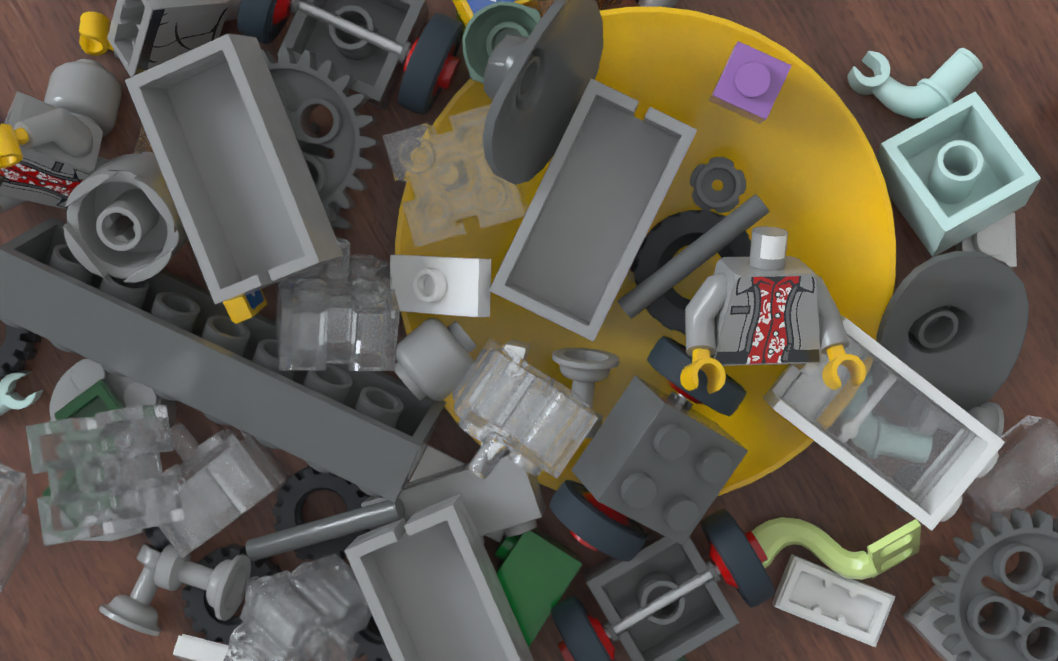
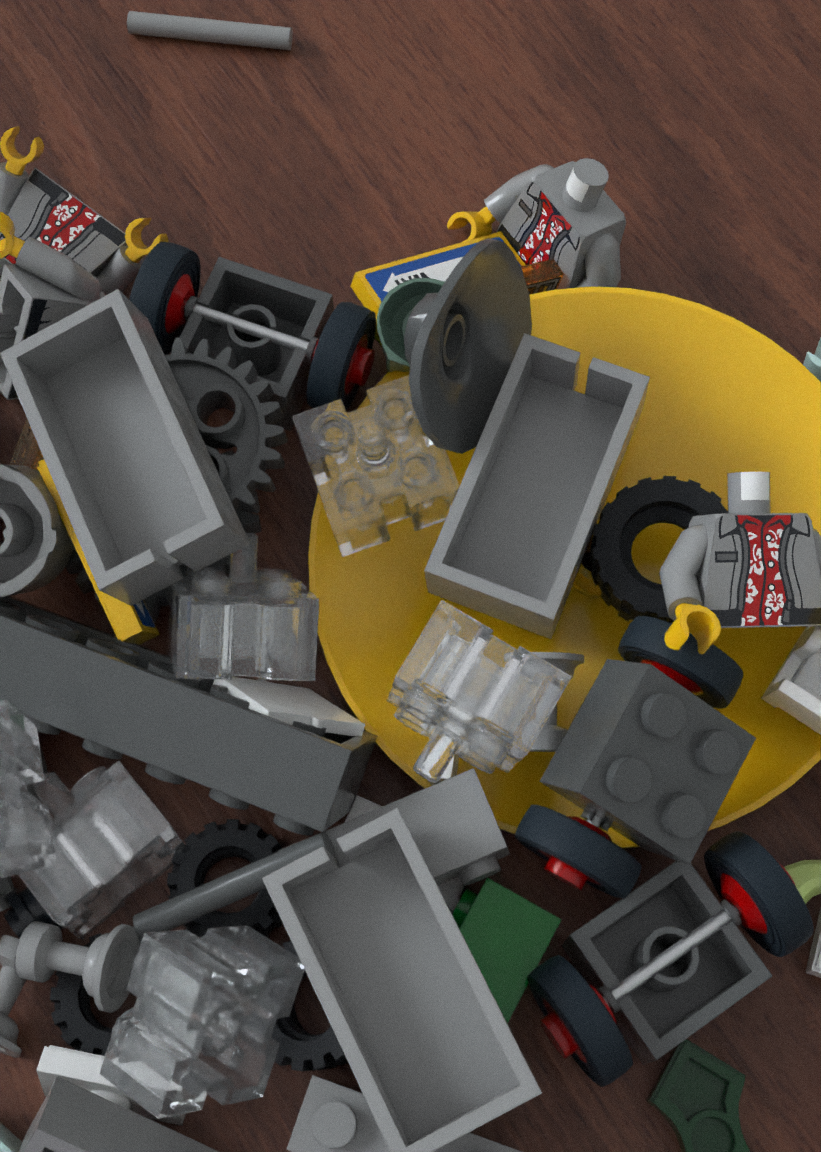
camera: 10 degrees left, 20 degrees down
white plate [389,255,491,317] -> none
light grey head [392,318,477,401] -> none
dark grey bar [617,194,770,319] -> none
dark grey plate [690,157,746,213] -> none
medium lavender brick [709,41,792,124] -> none
none -> white piece [213,674,365,736]

